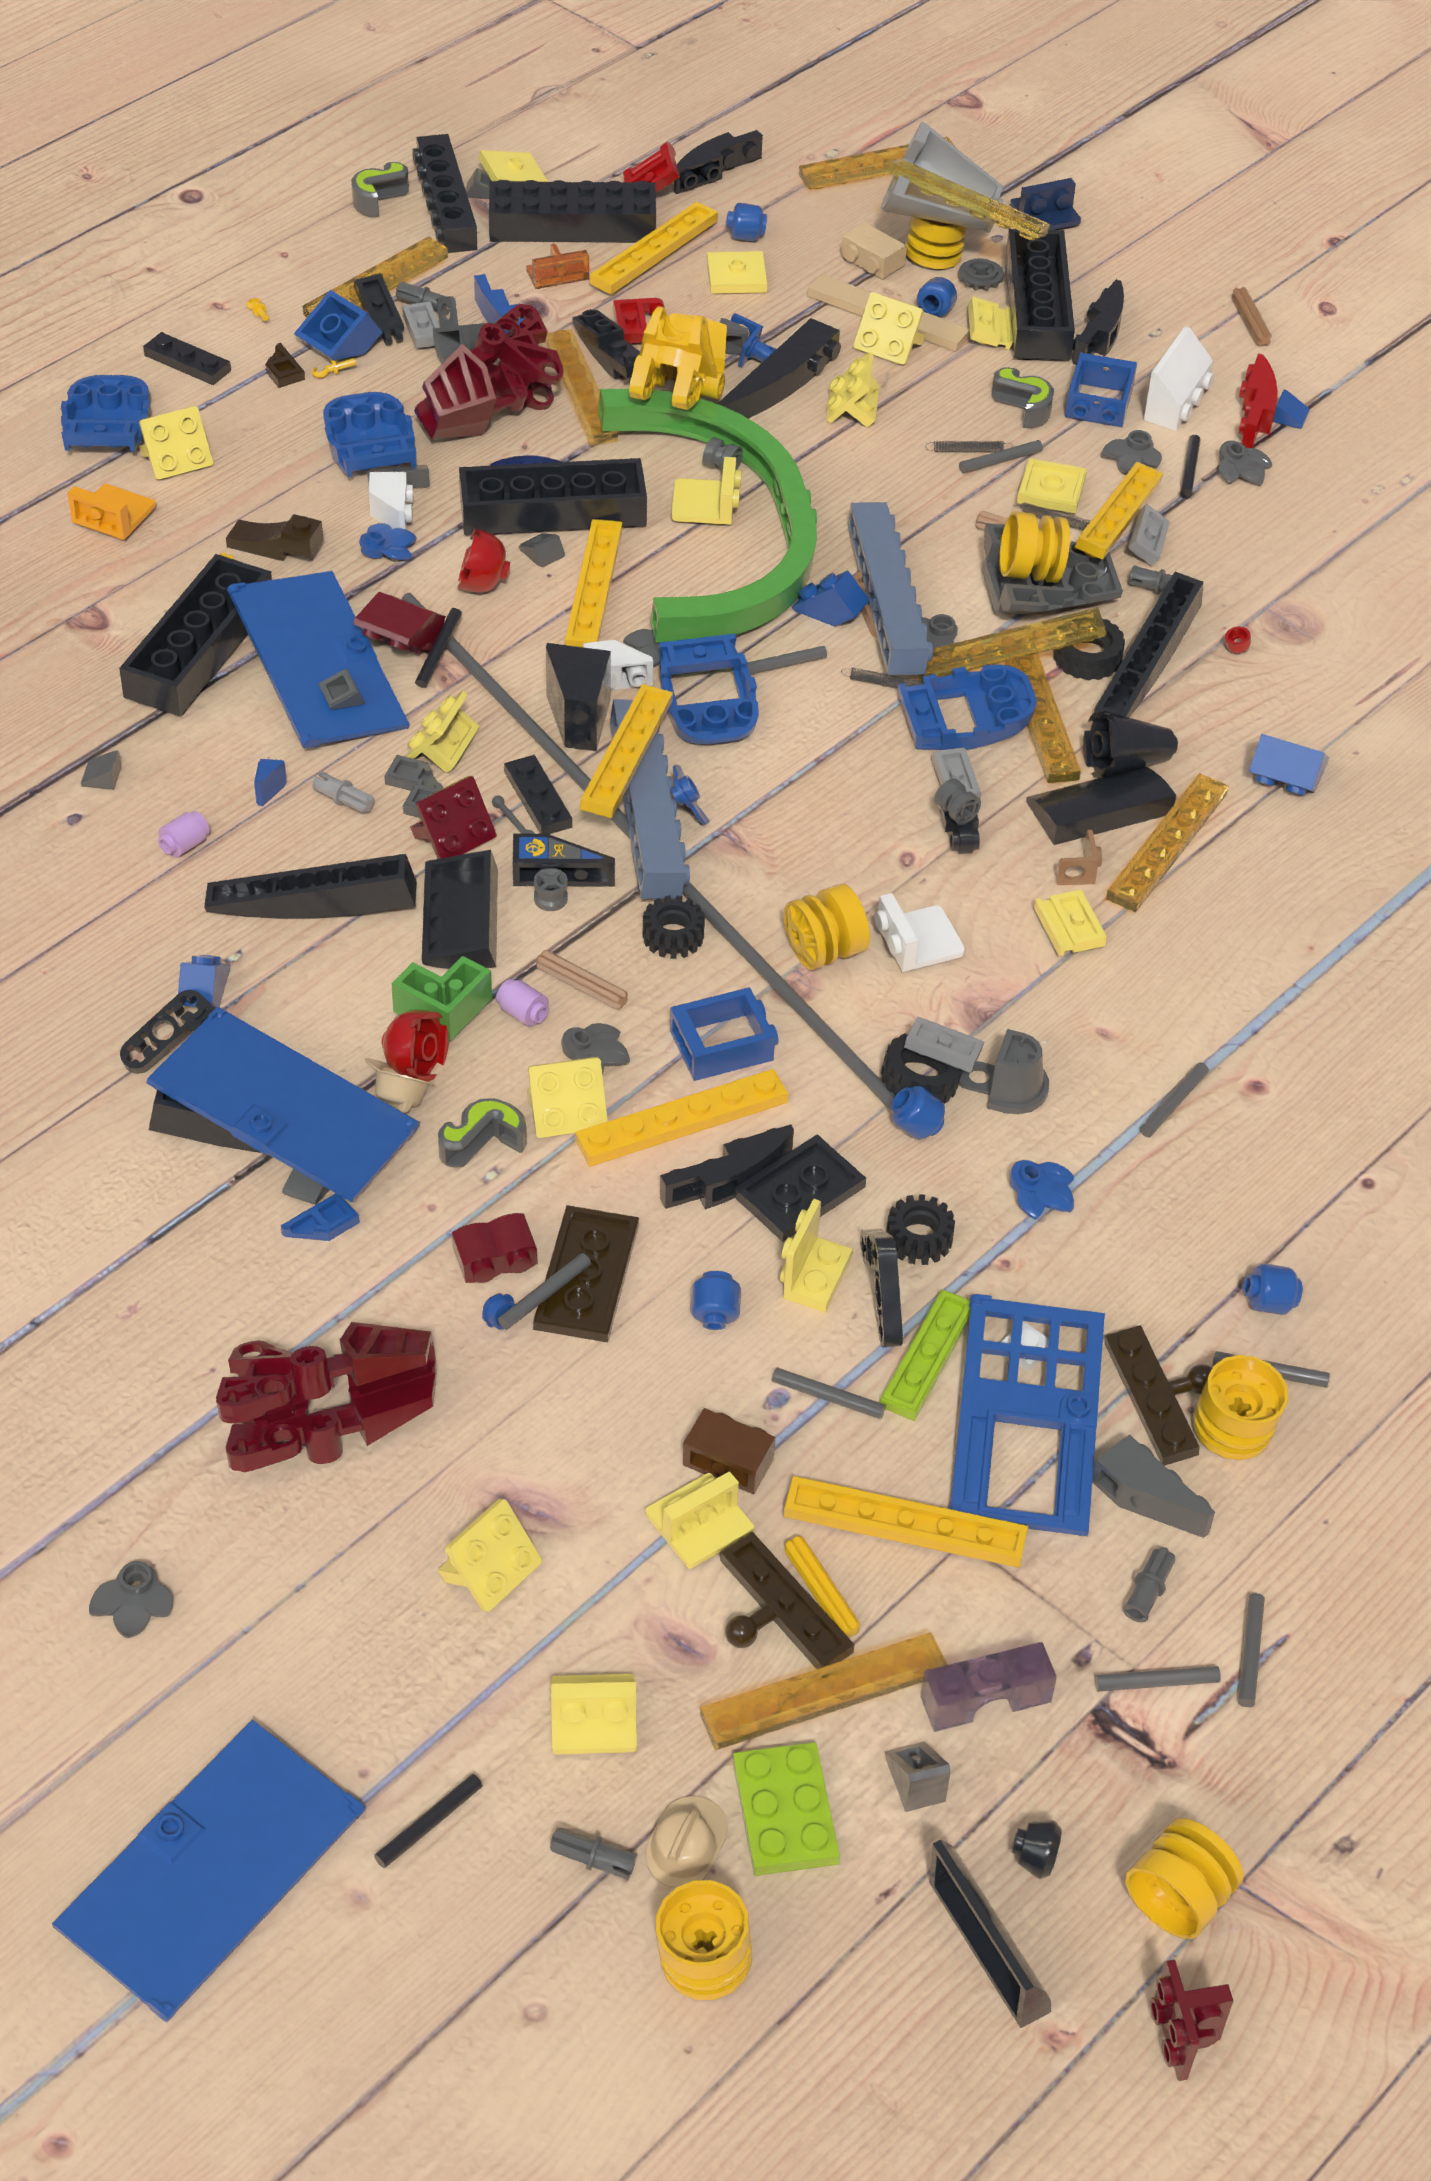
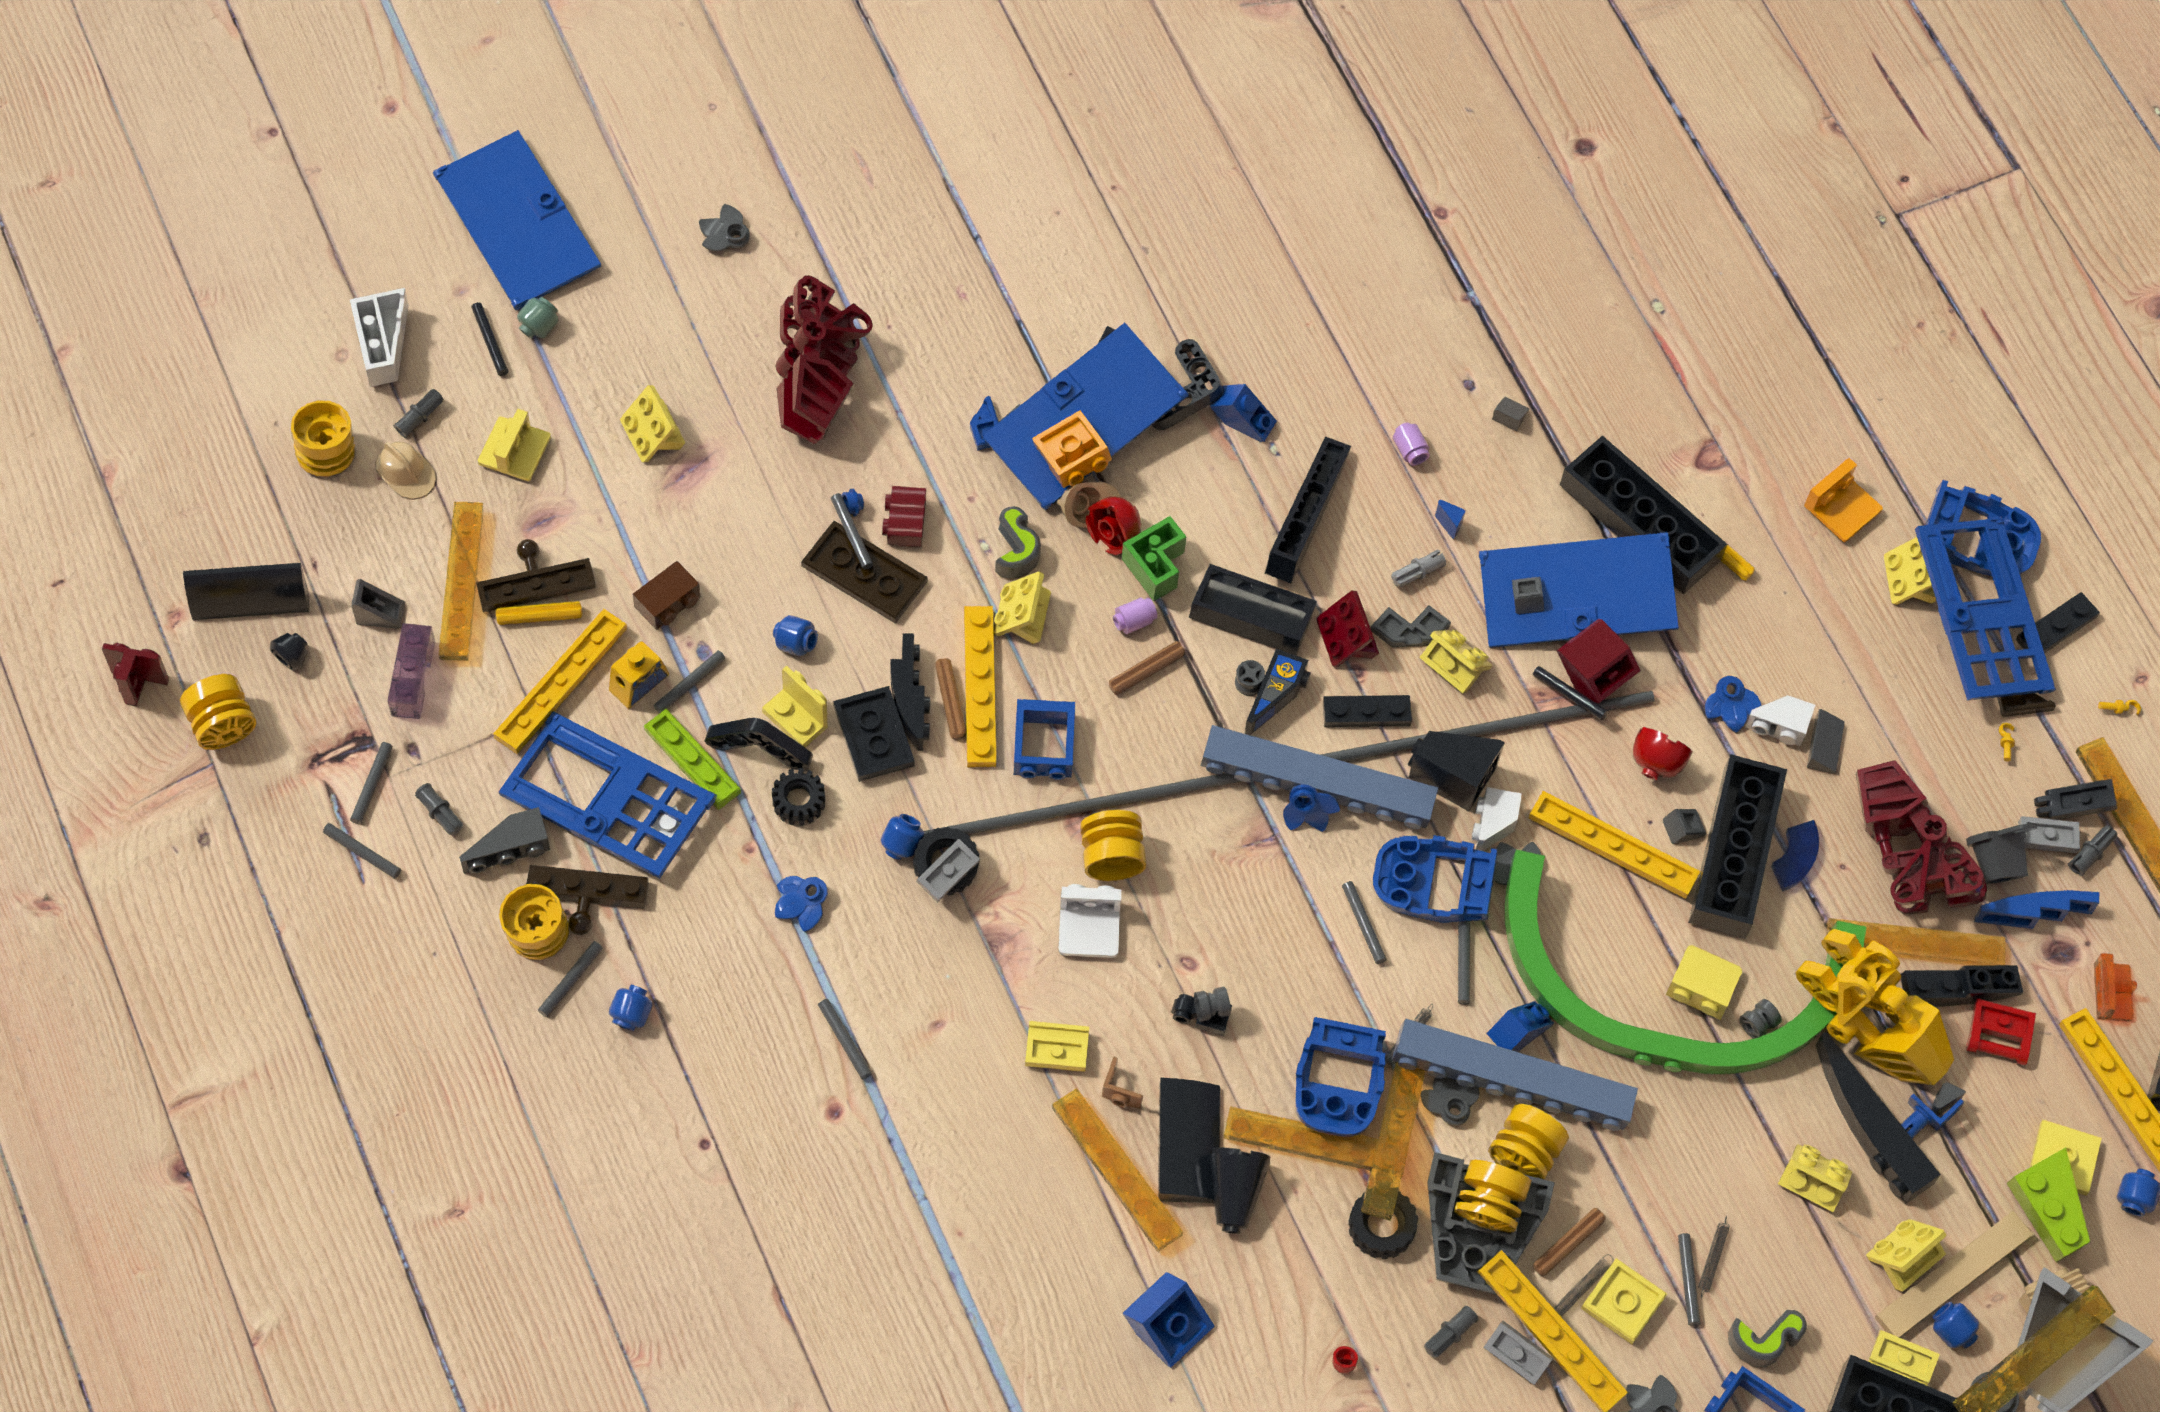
camera: 110 degrees right, 15 degrees up
dark brown slope [226,514,323,562] -> none
blue slope [294,290,383,360] -> none
blue slope [323,392,416,477] -> none
dark grey hinge [492,795,535,834] -> none
dark grey plate [561,1023,630,1075] -> none
yellow plate [580,684,673,818] -> none
black tyre [643,895,705,959] -> none
light yellow bracket [646,1471,754,1569] -> none
lime plate [732,1742,840,1876] -> none
light grey plate [932,748,981,798] -> none
dark grey container [959,1029,1049,1115] -> none
black slope [1094,571,1204,717] -> none
none -> white wedge [350,288,409,387]
none -> sand green head [517,297,559,339]
none -> yellow torso [609,641,669,709]
none -> medium nougat axle [935,658,966,739]
none -> light orange plate [1032,410,1112,488]
none -> dark grey bar [1342,881,1387,964]
none -> yellow wheel [1488,1104,1569,1180]
none -> blue door [1915,516,2056,701]
none -> lime wedge [2007,1147,2090,1263]

